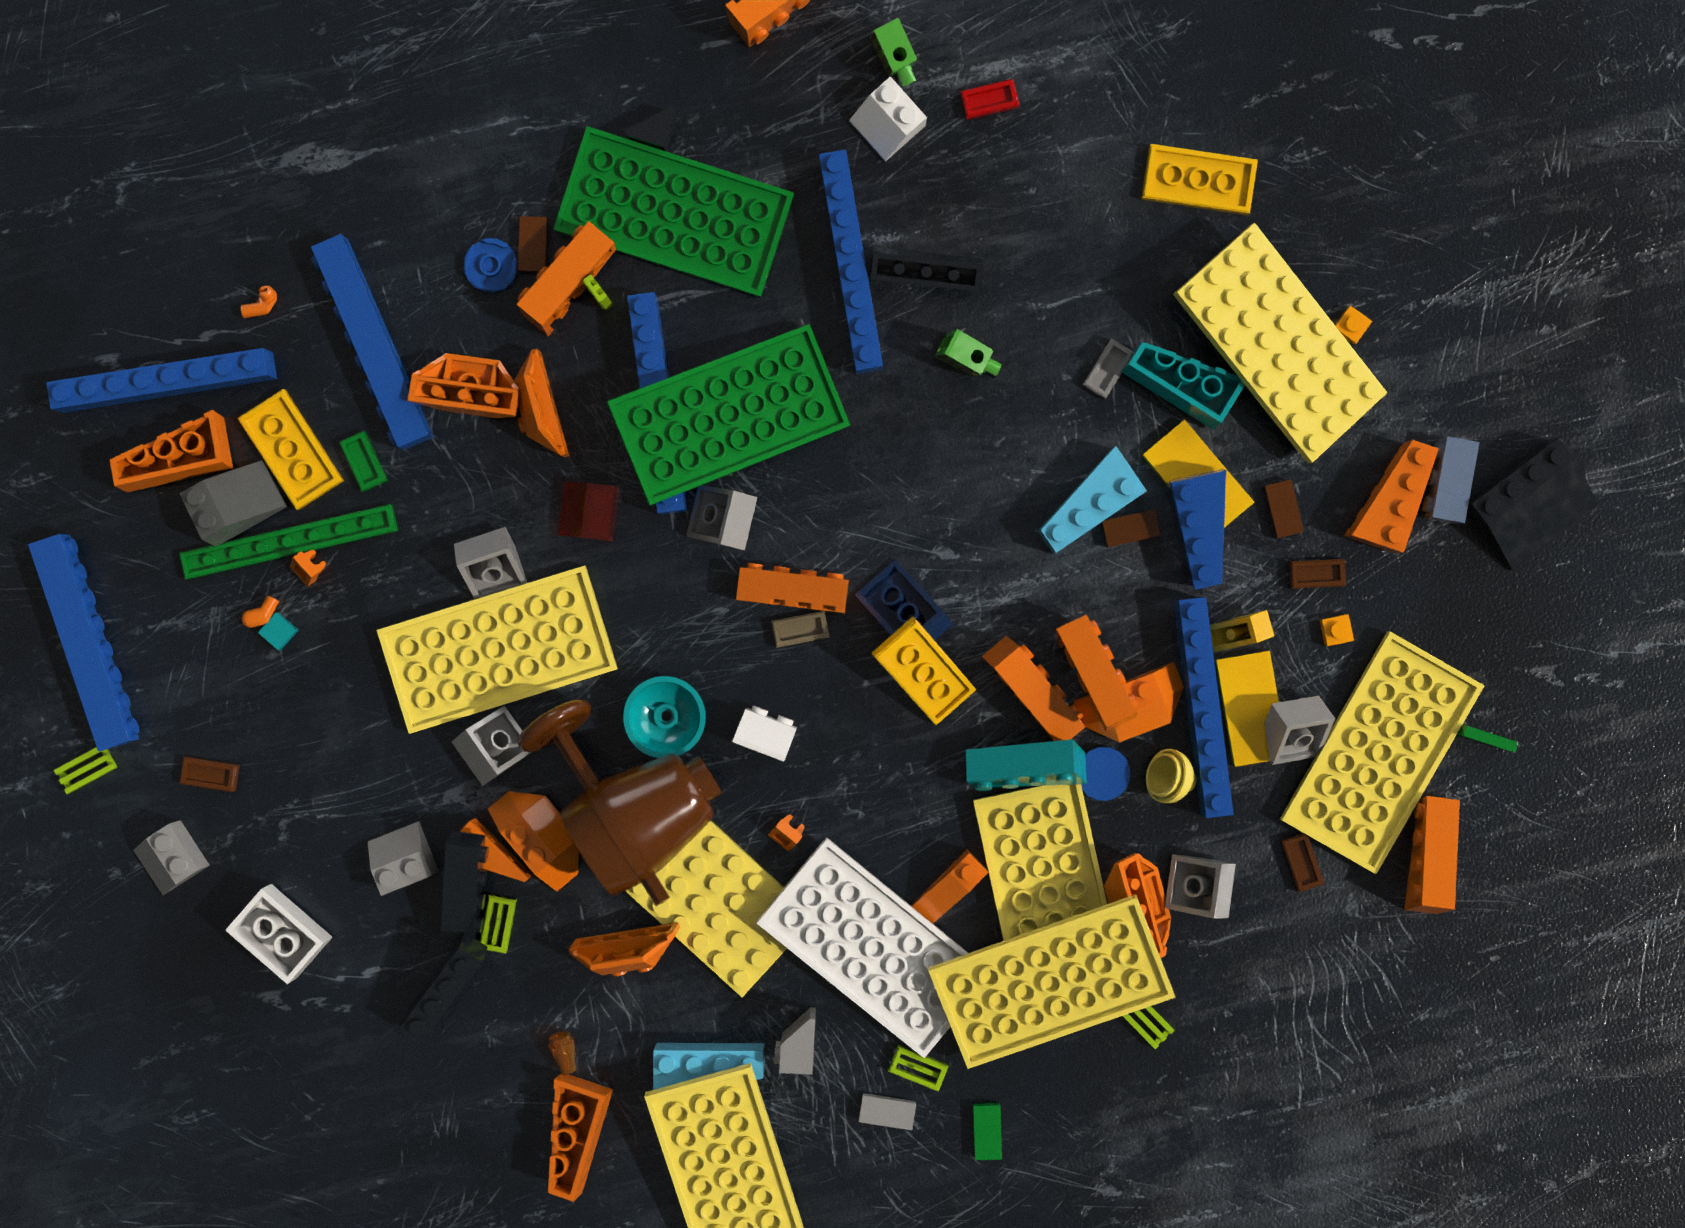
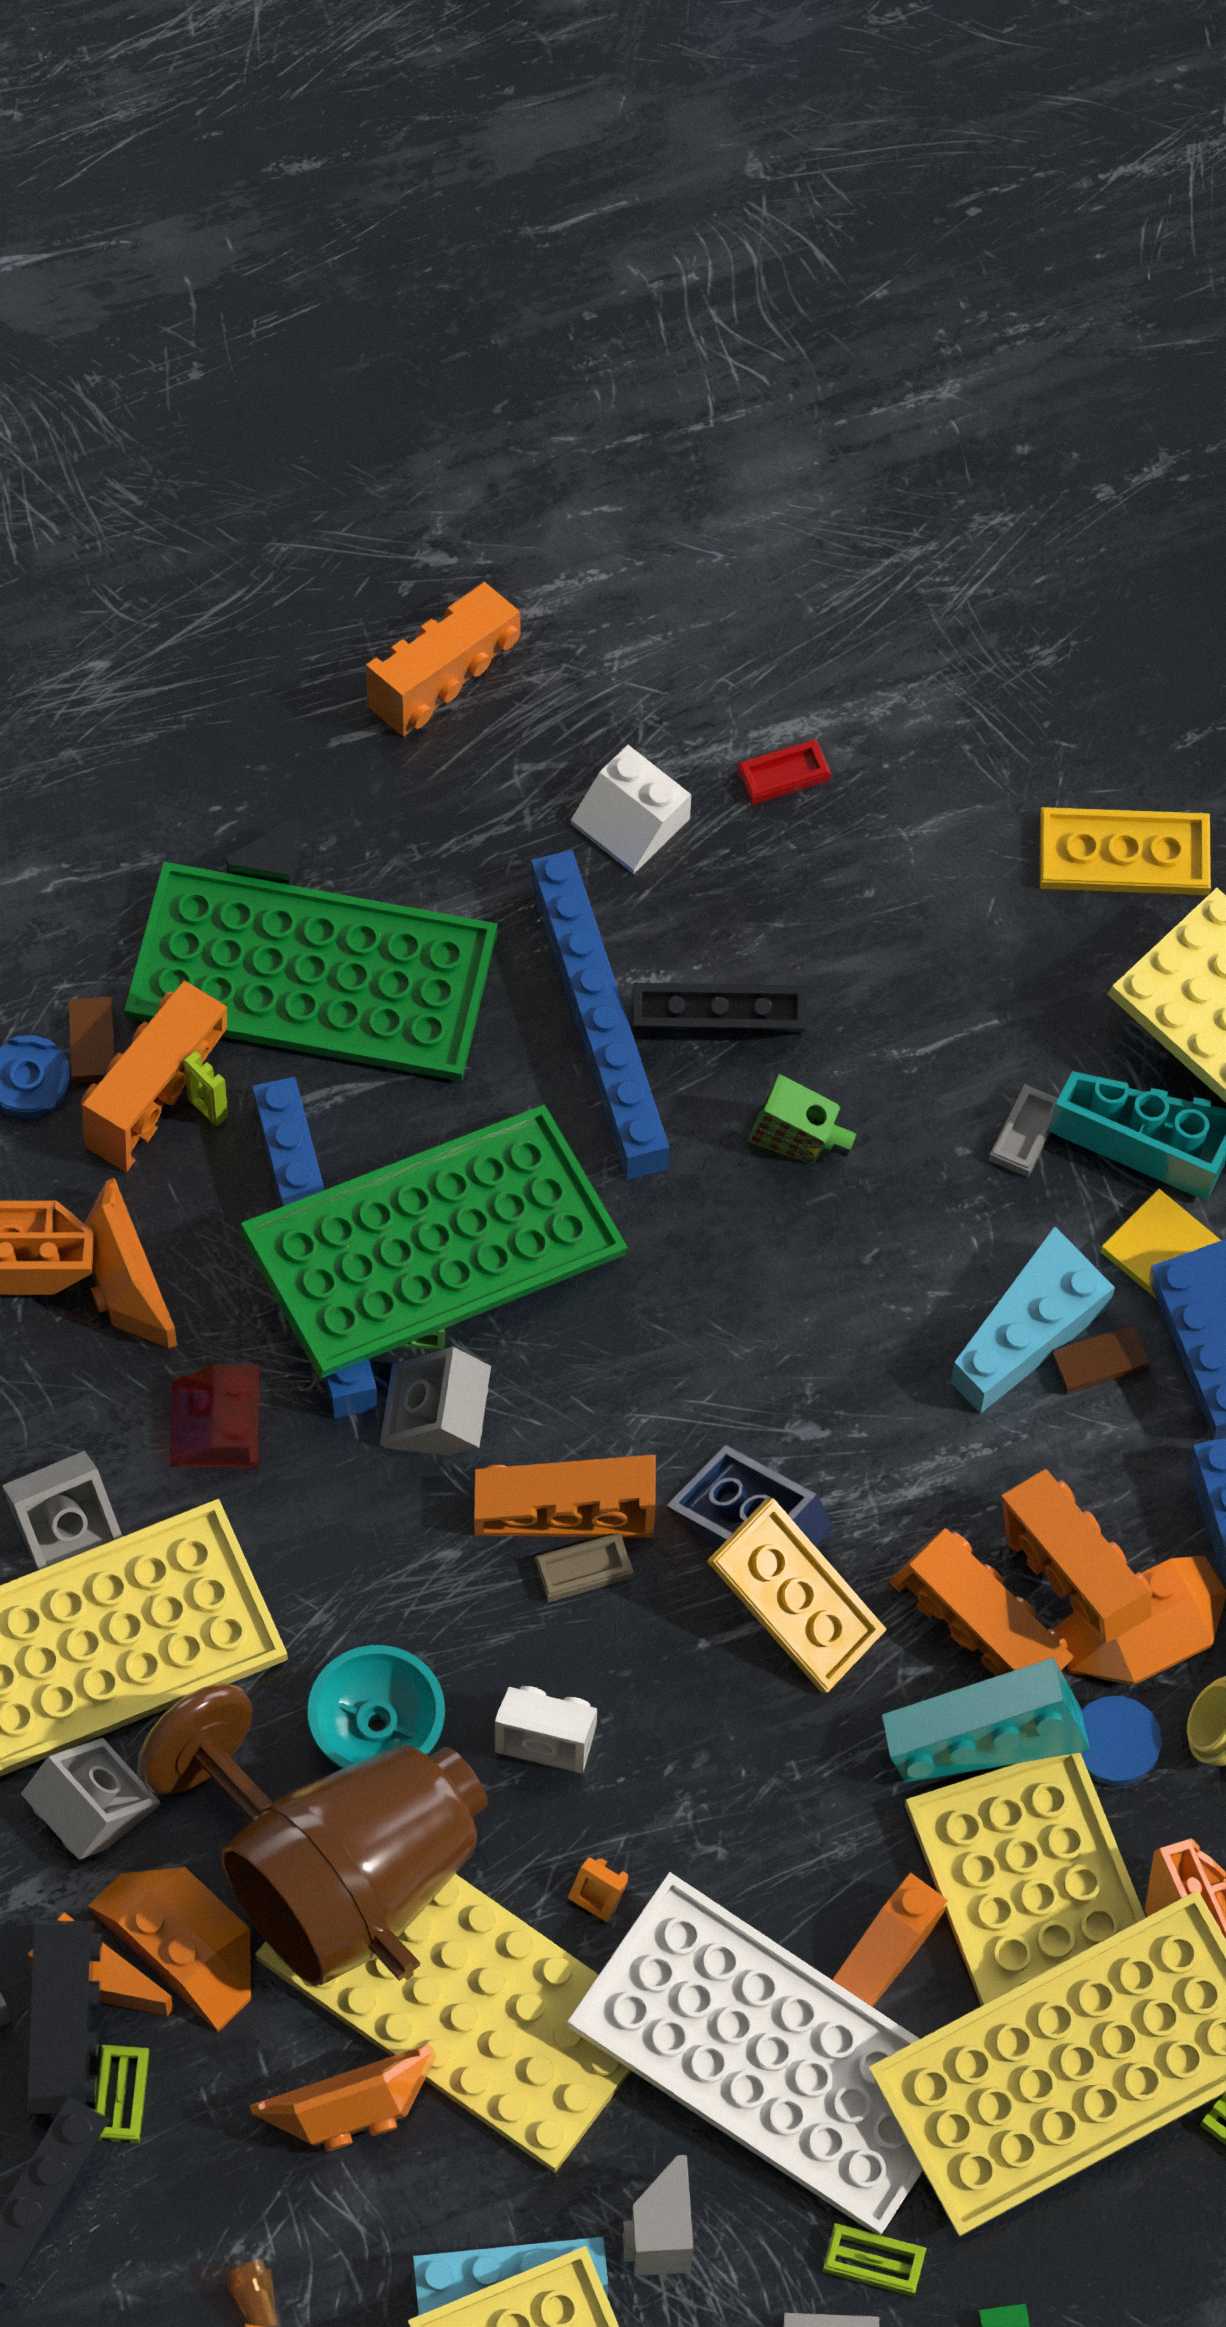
camera: 10 degrees left, 25 degrees down
bright green torso [869,18,918,87] -> none

